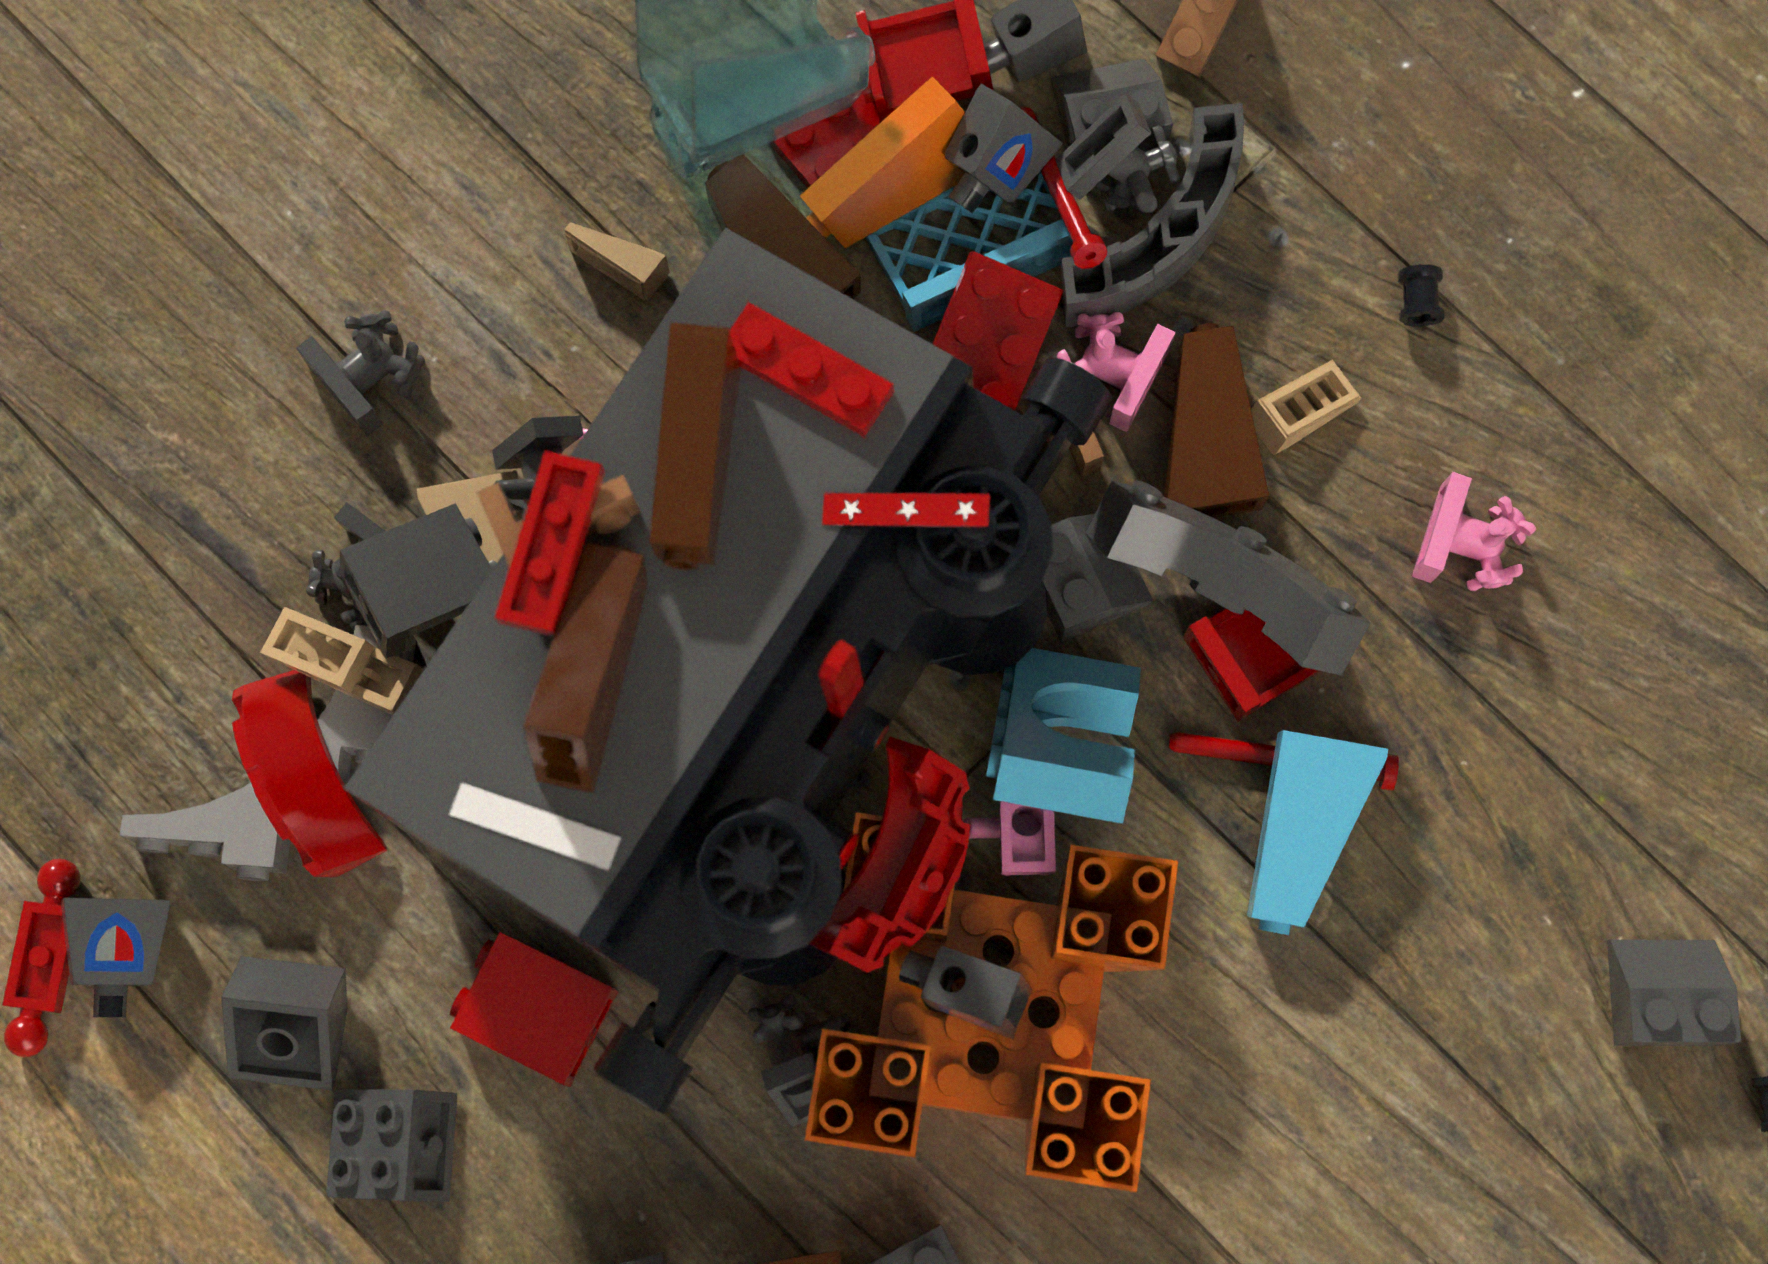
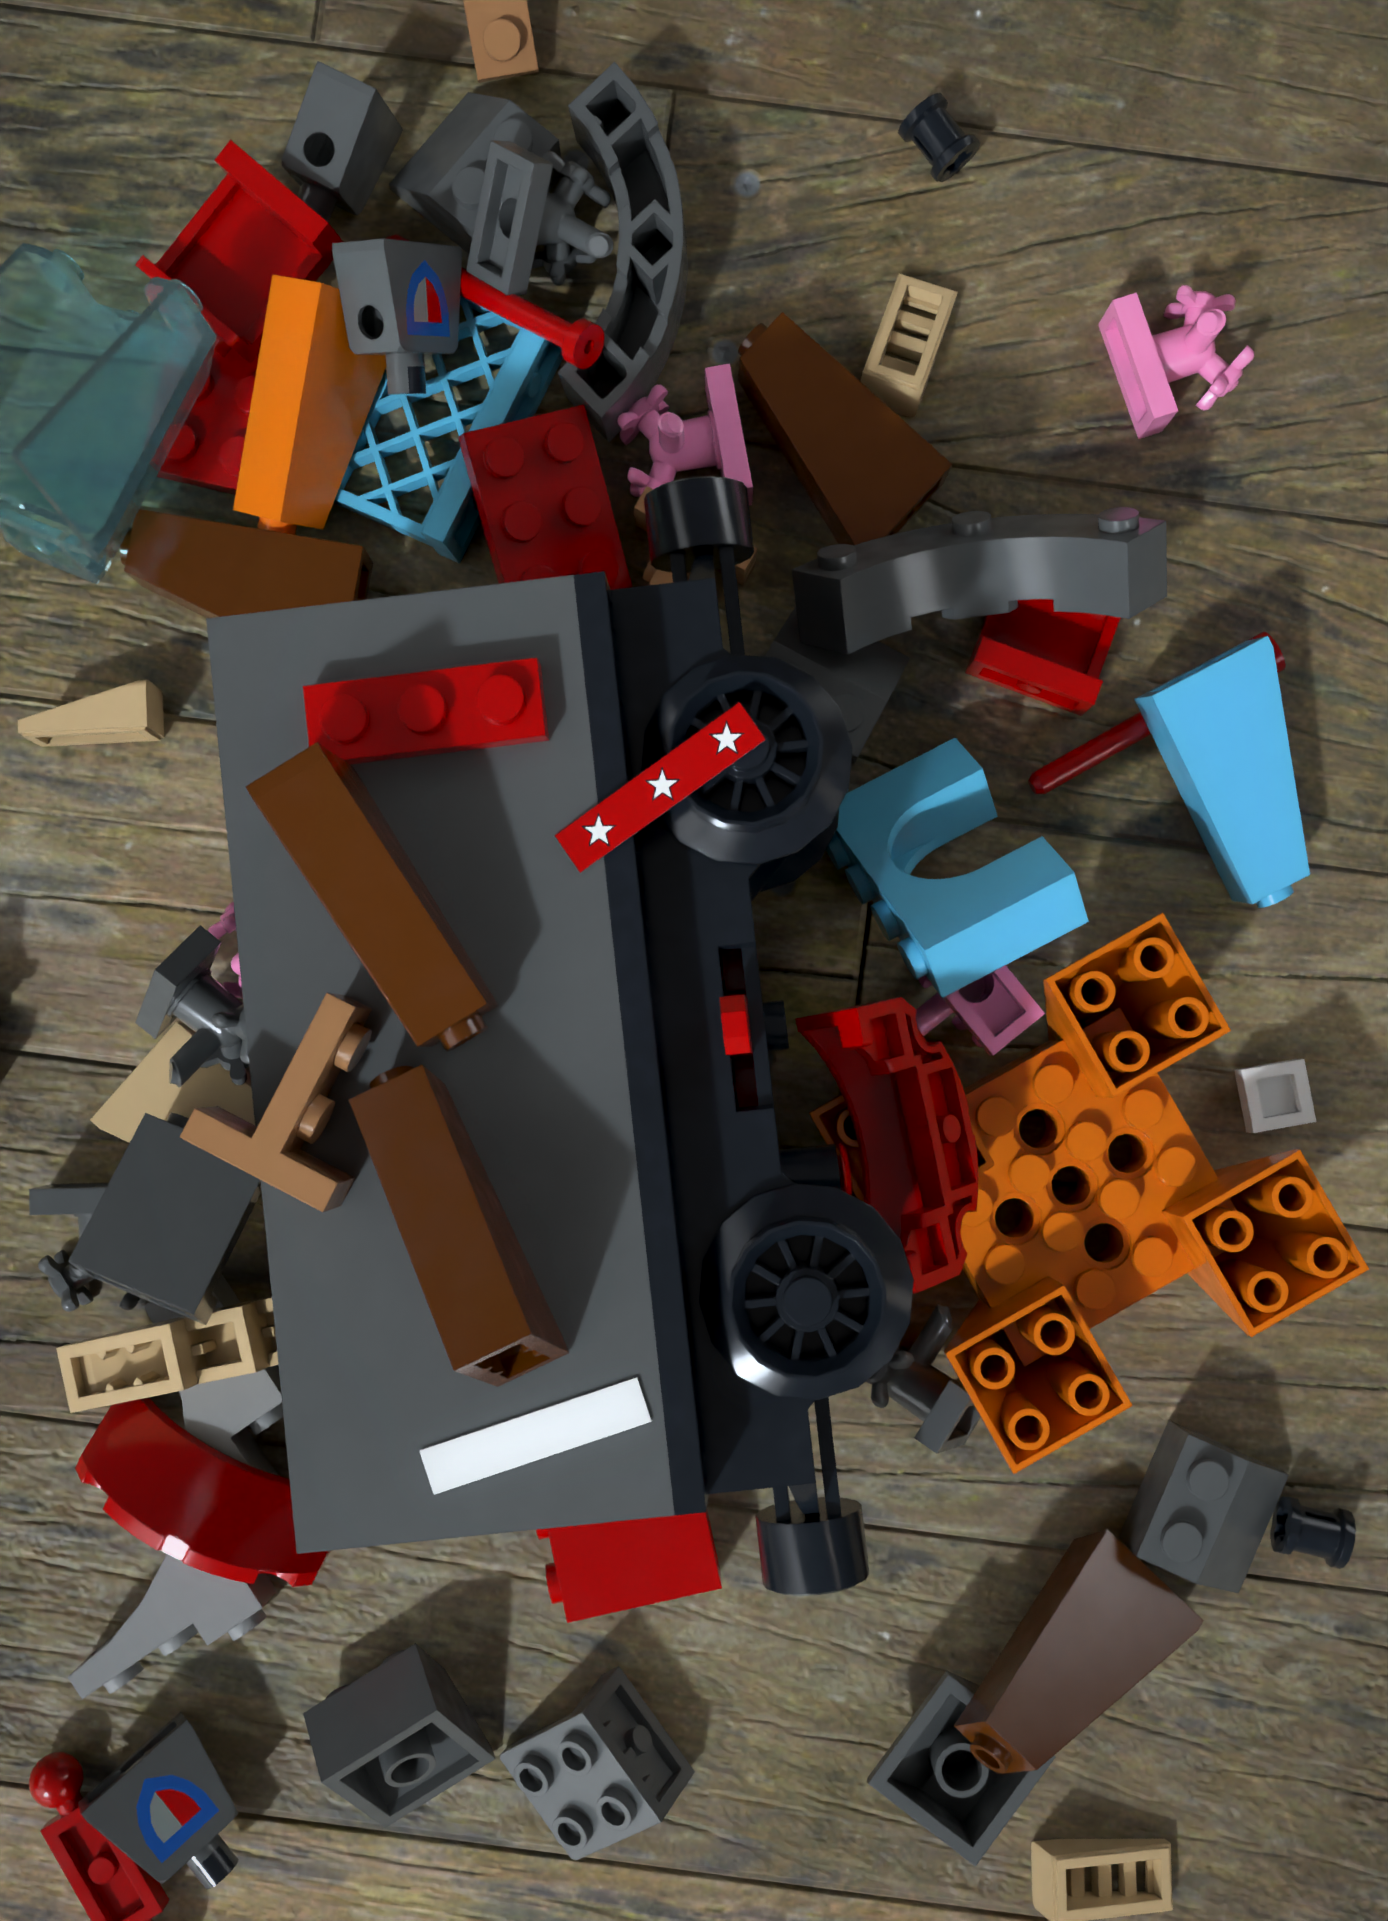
camera: 45 degrees left, 10 degrees up
red plate [494,451,605,637] -> none
dark grey torso [899,946,1032,1040] -> none
none -> white plate [1234,1059,1316,1133]

